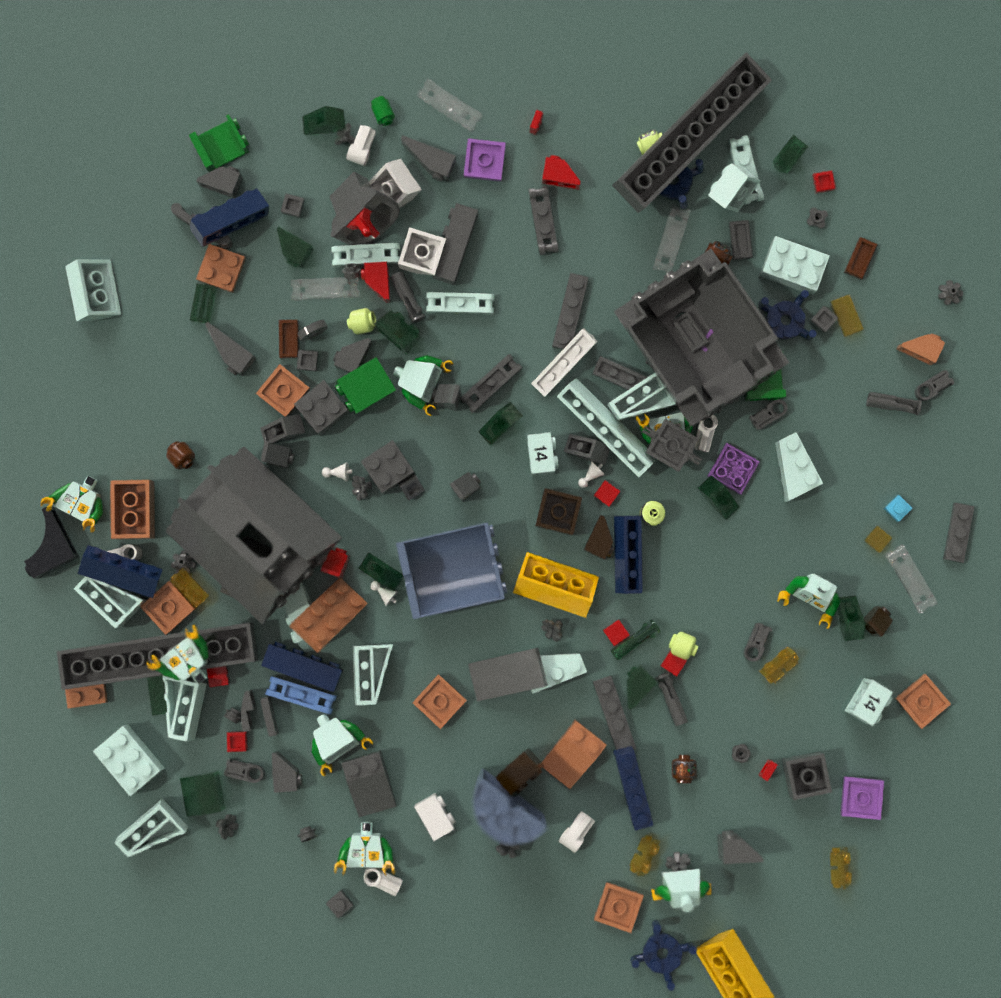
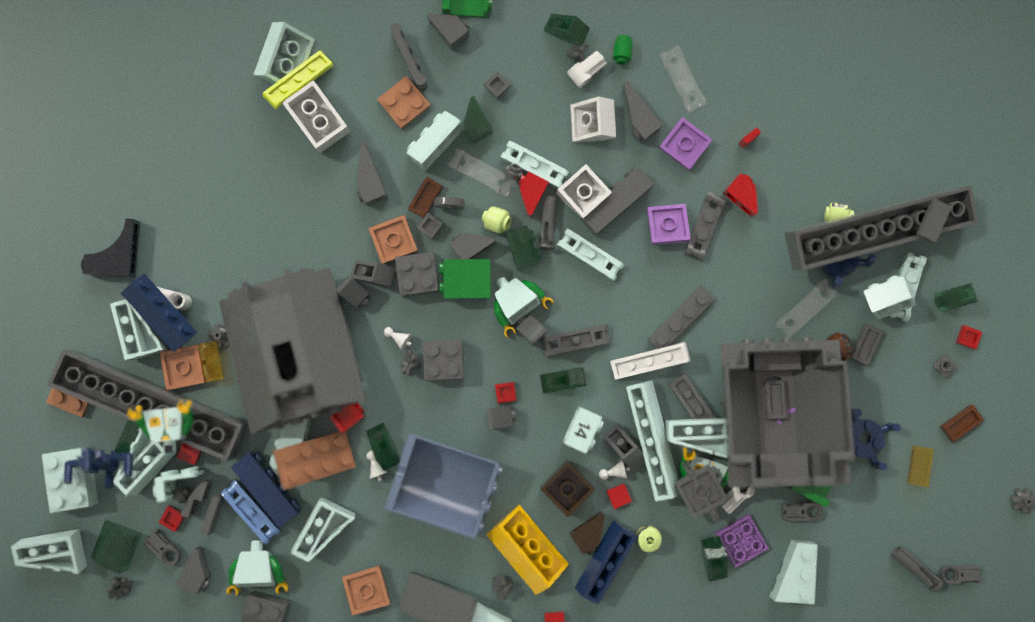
camera: 25 degrees right, 0 degrees up
torso [40,475,103,532] -> none
nougat brick [111,480,155,539] -> none
reddish brown head [166,441,195,470] -> none
dark blue brick [190,188,269,247] -> none
clear green tile [190,283,216,324] -> none
dark grey piece [329,172,400,245] -> none
dark grey plate [398,474,425,501] -> none
light aqua brick [759,236,830,295] -> none
dark grey plate [810,306,838,333] -> none
nougat slope [896,334,945,366] -> none
none -> dark blue plate [63,447,133,489]
none -> light aqua bracket [153,467,205,502]
none -> neon yellow tile [263,50,333,109]
none -> white brick [282,80,351,153]
none -> light aqua slope [407,111,463,171]
none -> red tile [495,382,517,404]
none -> medium lavender plate [647,204,691,245]
none -> dark grey tile [916,199,952,243]

